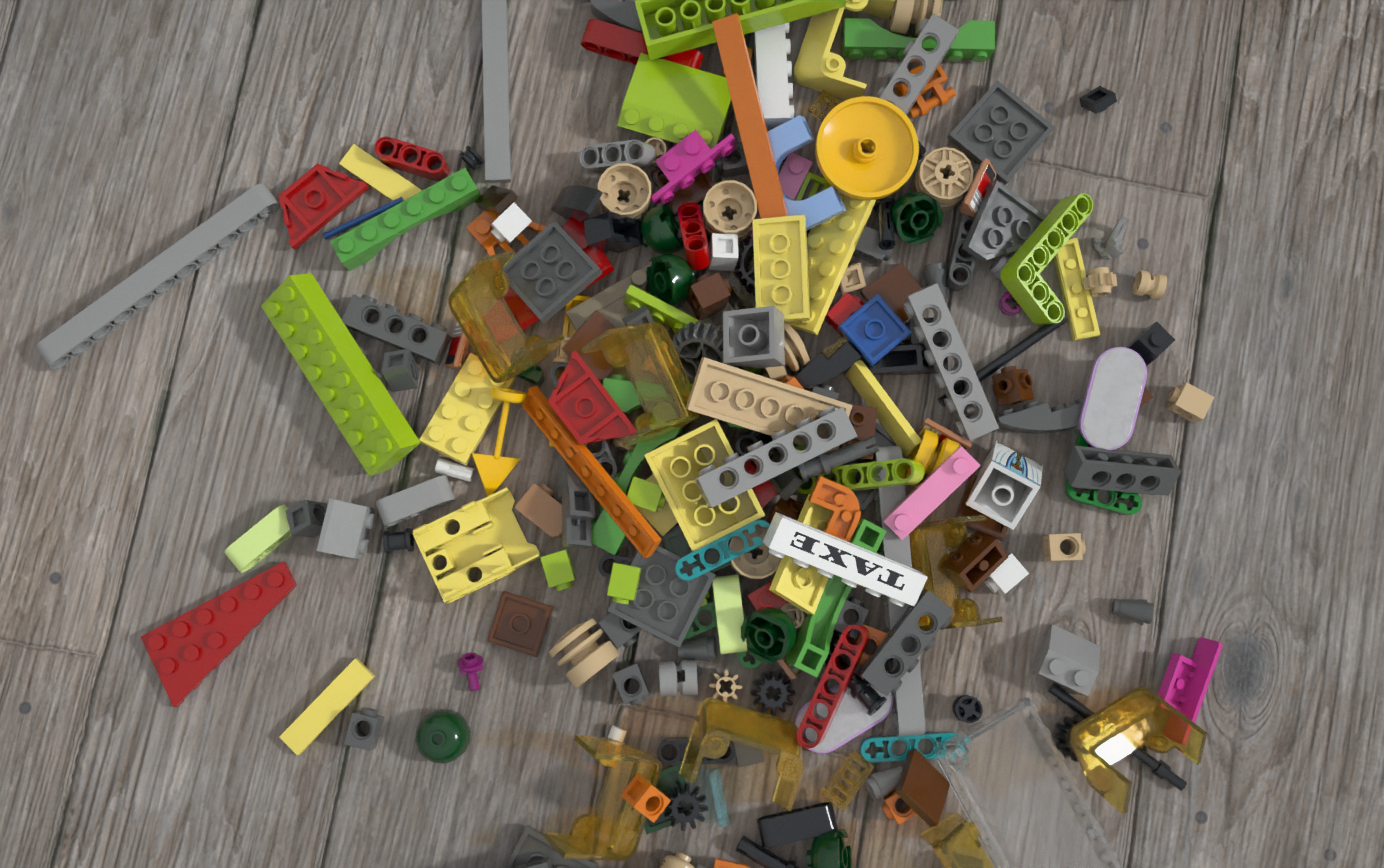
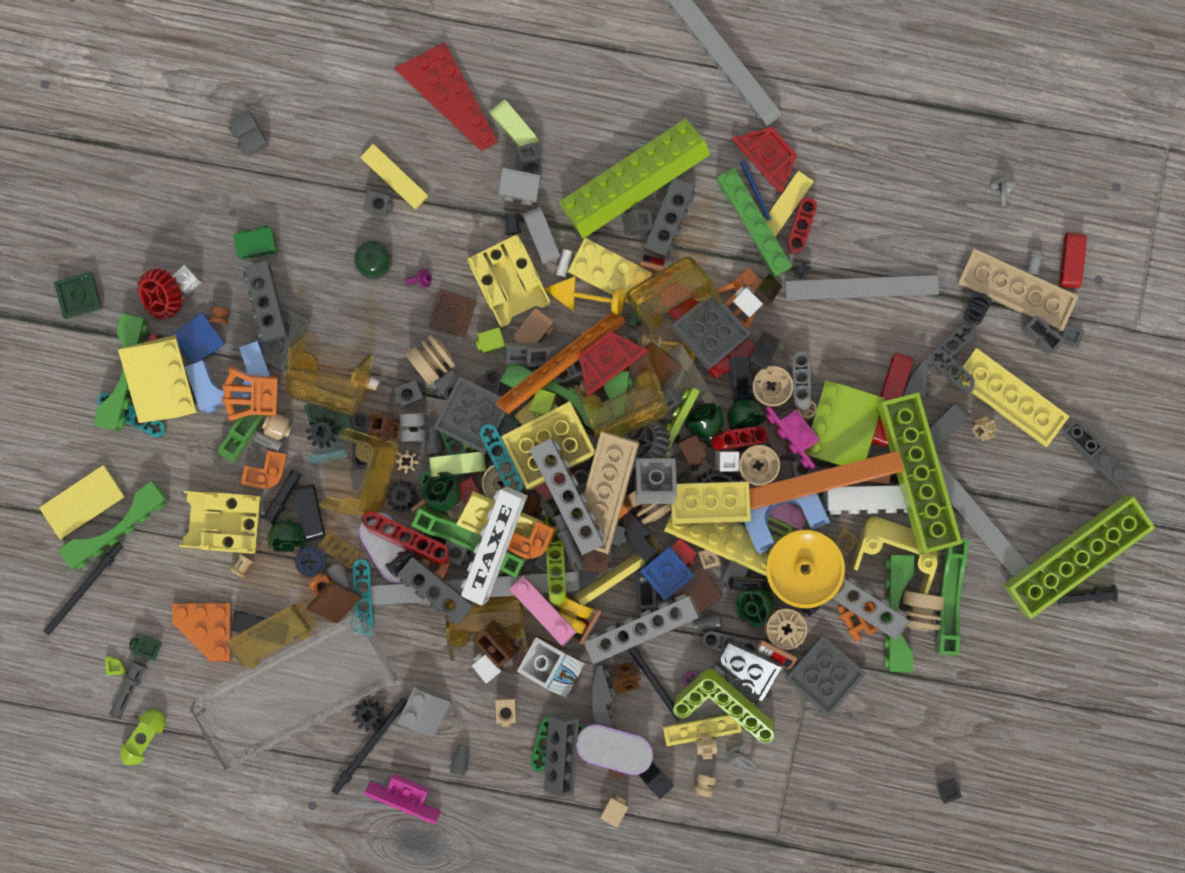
camera: 90 degrees right, 5 degrees up
lime brick [607,563,642,604] -> none
orange brick [621,773,671,823] -> none
black wheel [952,695,983,723] -> none
clear yellow windscreen [1070,687,1207,814] -> none
black plate [1079,86,1117,114] -> none
none -> dark blue gear [295,546,326,577]
none -> reddish brown brick [368,412,400,441]

